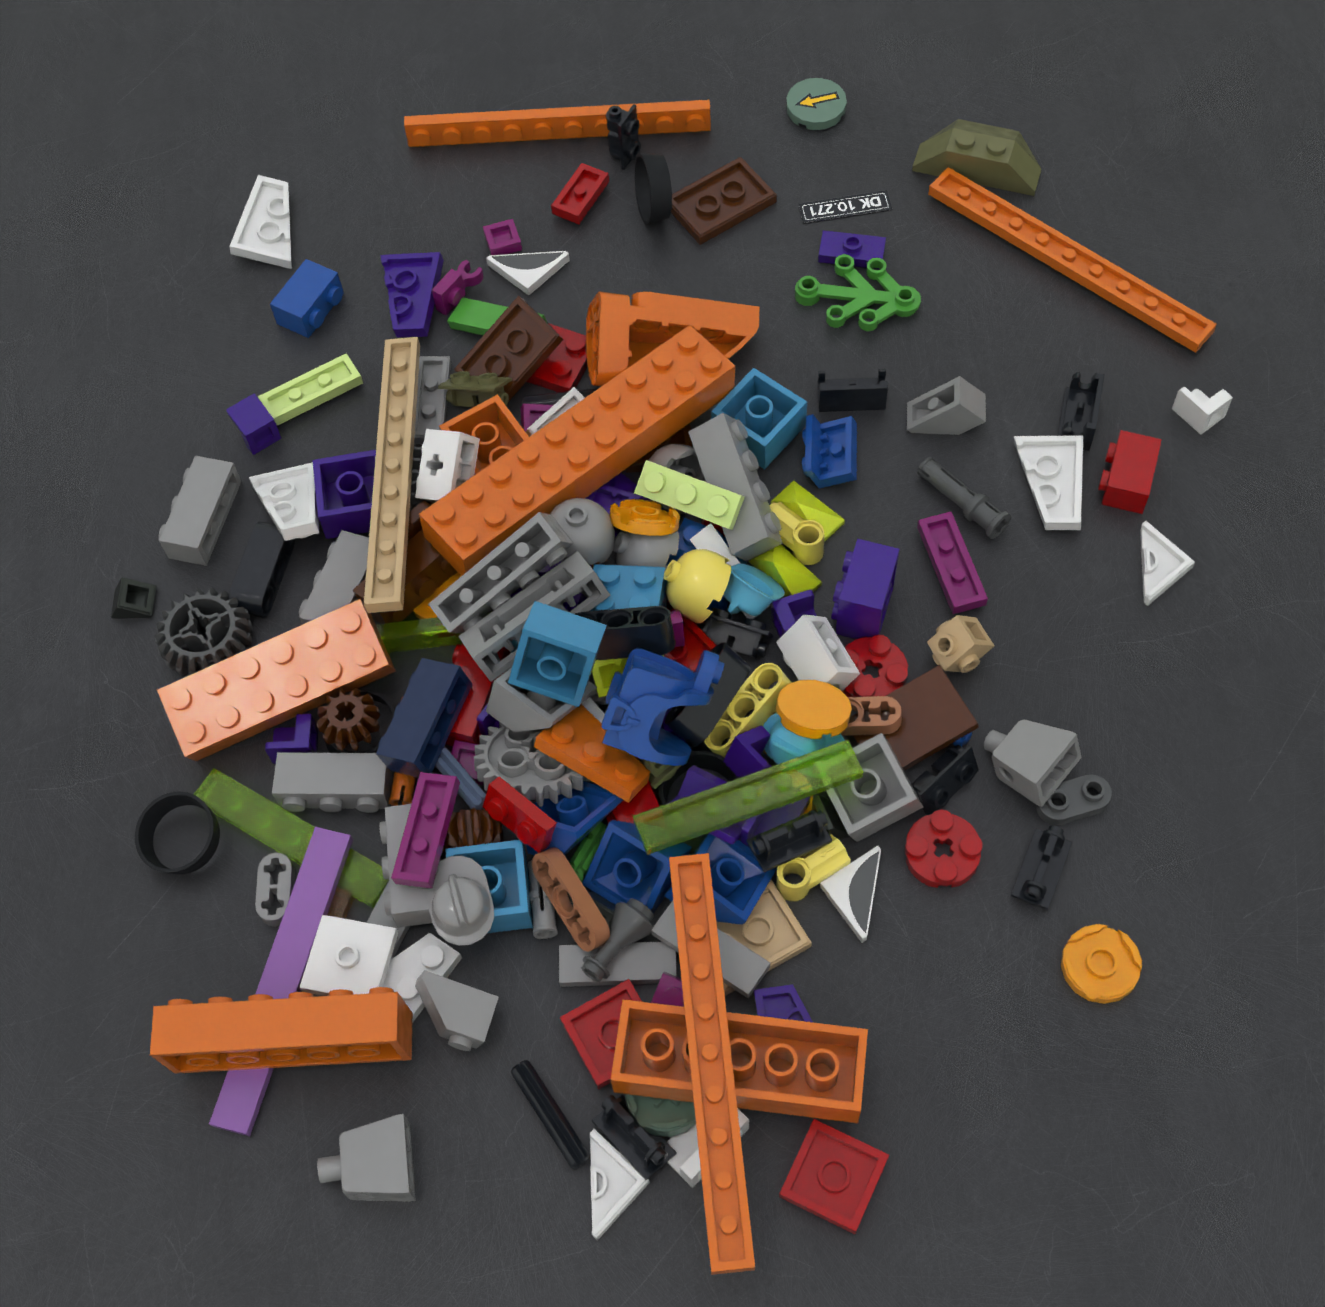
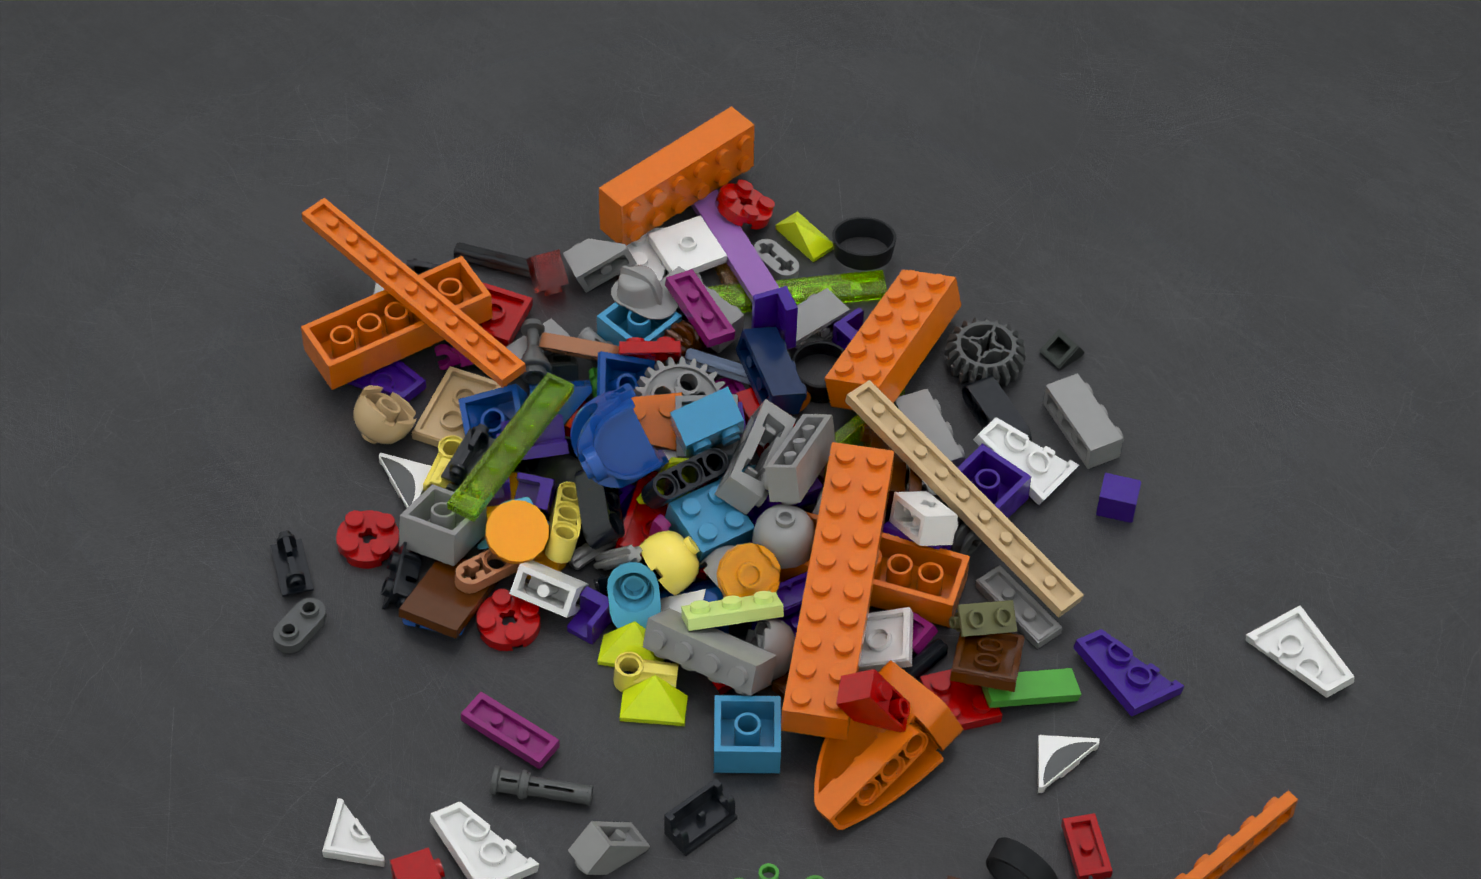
camera: 135 degrees right, 10 degrees down
yellowish green plate [258,353,363,426] -> none
blue brick [270,259,344,338] -> none
reddish brown gear [317,687,381,751] -> none
light grey torso [317,1114,416,1202] -> none
magenta plate [432,260,484,316] -> none
magenta plate [483,219,522,255] -> none
white tile [590,1129,650,1241] -> none
light grey tile [651,901,770,999] -> none
red plate [779,1119,889,1234] -> none
blue bracket [802,414,857,488] -> none
dark purple brick [831,539,900,639] -> none
tan brick [927,615,994,673] -> none
light grey torso [984,719,1082,807] -> none
light orange tile [1061,924,1142,1004] -> none
none -> tan cylinder [353,385,416,444]
none -> clear red brick [526,249,569,297]
none -> light grey axle [593,545,643,571]
none -> red plate [715,180,775,230]
none -> dark purple panel [751,286,798,349]
none -> neon yellow slope [775,211,834,262]
none -> red slope [836,669,910,732]

